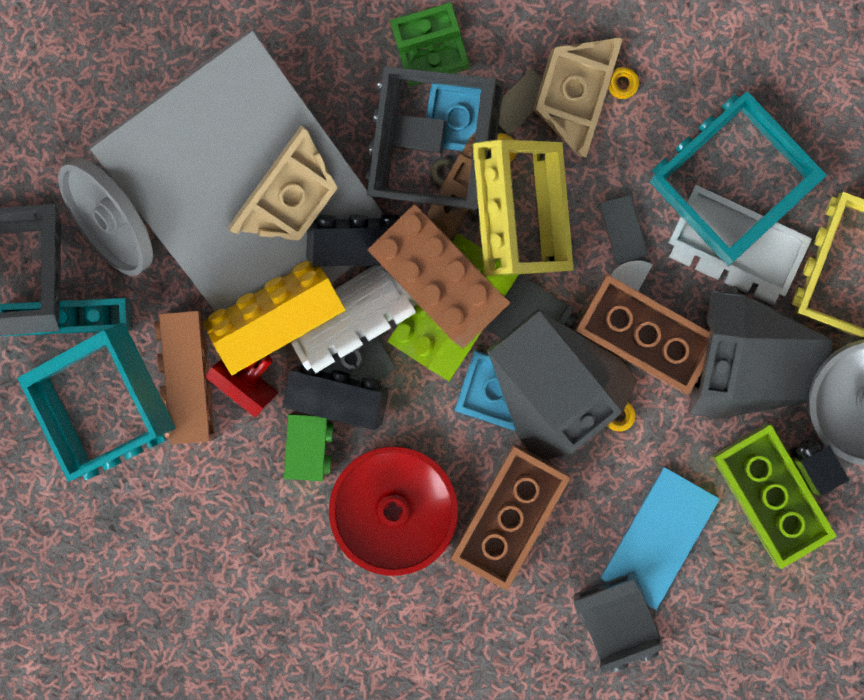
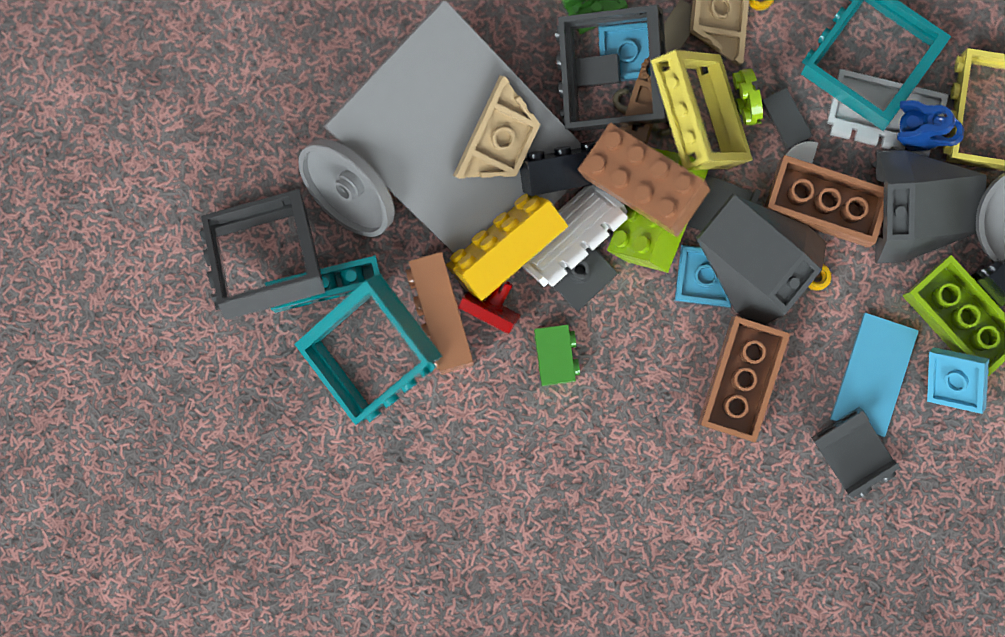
camera: 15 degrees left, 5 degrees down
black brick [282,363,390,430] -> none
red dish [329,446,458,576] -> none
none -> lime plate [732,68,763,126]
none -> blue piece [897,100,965,151]
none -> medium azure plate [927,347,989,414]

